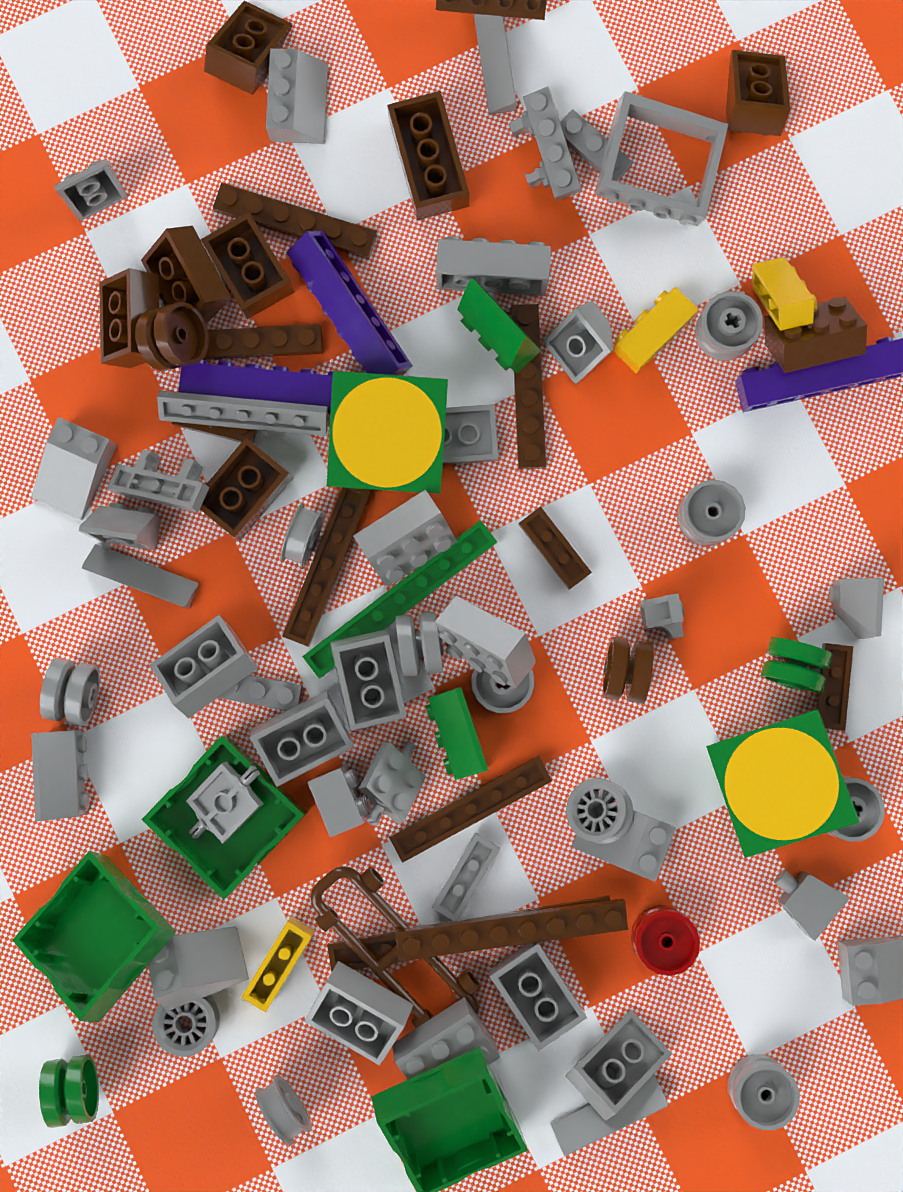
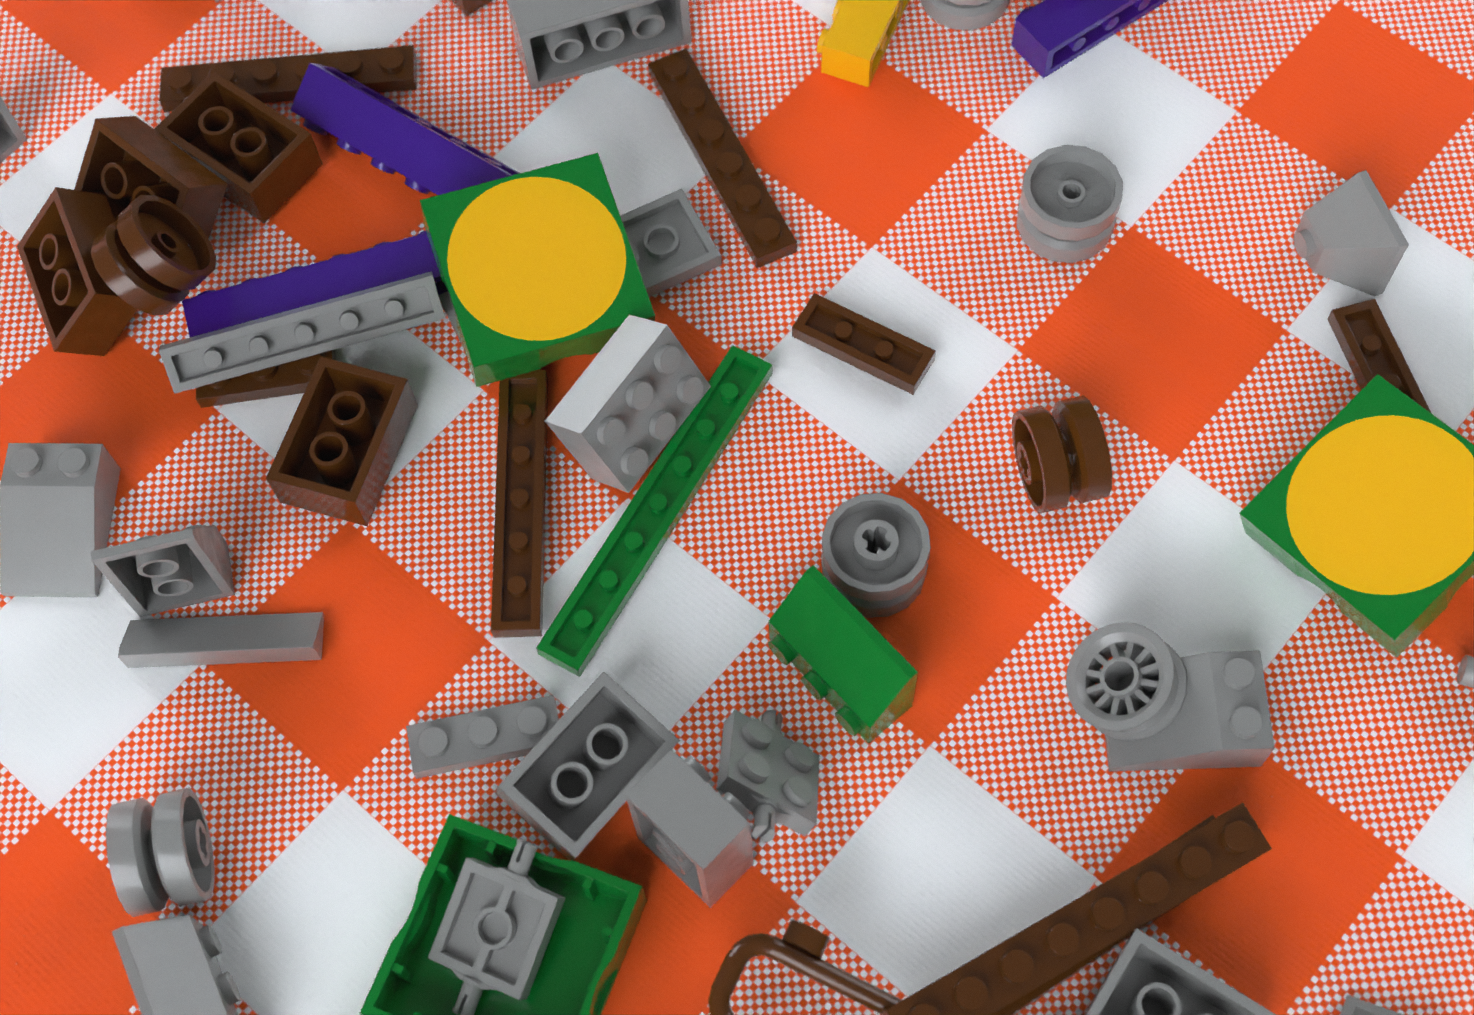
camera: 20 degrees left, 20 degrees down
light grey hinge [107,449,209,513] -> none
light grey brick [150,615,258,719] -> none
reddish brown plate [203,324,323,360] -> none
light grey wheel [280,503,324,569] -> none
light grey brick [330,630,407,731] -> none
reddish brown plate [389,756,552,863] -> none
light grey wheel [396,611,444,678] -> none
light grey plate [432,832,500,921] -> none
light grey brick [435,595,536,689] -> none
green slope [457,278,541,374] -> none
light grey slope [542,300,613,385] -> none
red wheel [631,905,700,976] -> none
light grey brick [639,593,684,640] -> none
green wheel [760,637,833,693] -> none

